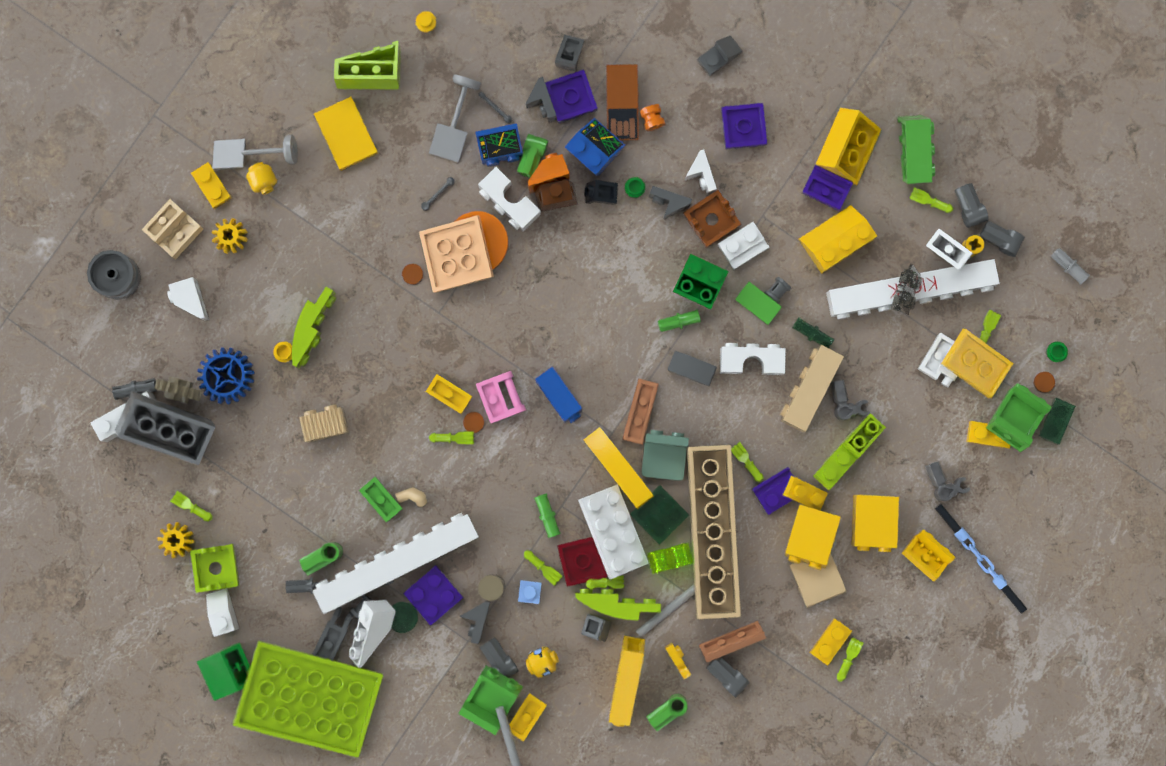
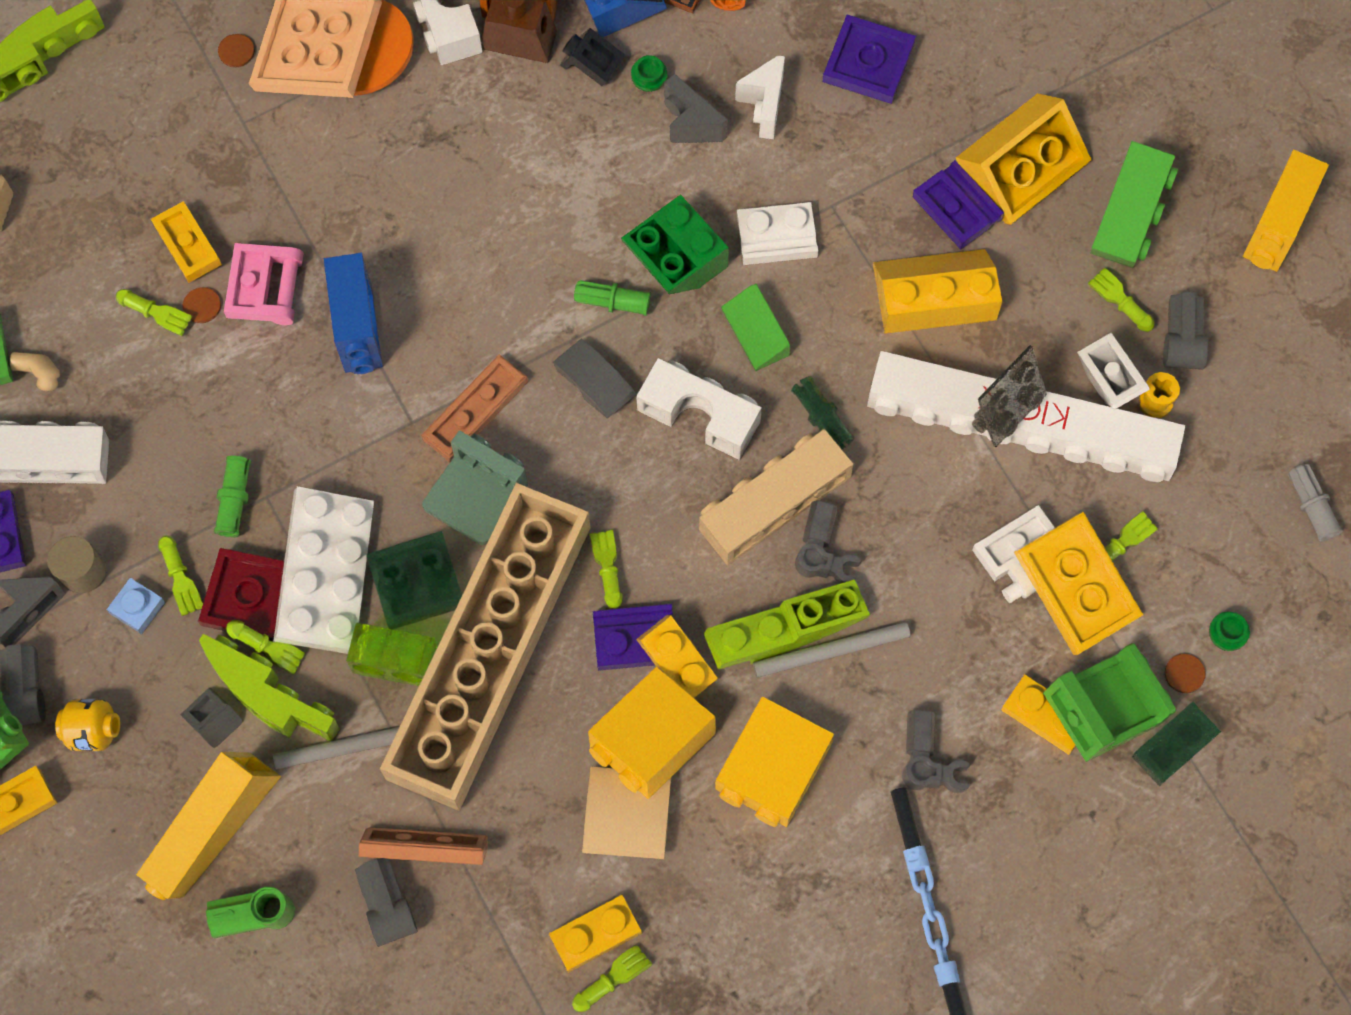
camera: 30 degrees right, 15 degrees down
yellow slope [583,427,654,509] -> none
yellow plate [665,643,691,680] -> none
dark orange piece [683,190,741,248] -> none
dark grey bush [764,277,791,304] -> none
yellow bracket [902,530,955,582] -> none
dark grey piece [979,221,1025,257] -> none
none -> light grey bar [753,622,911,678]
none -> yellow brick [1242,149,1329,272]

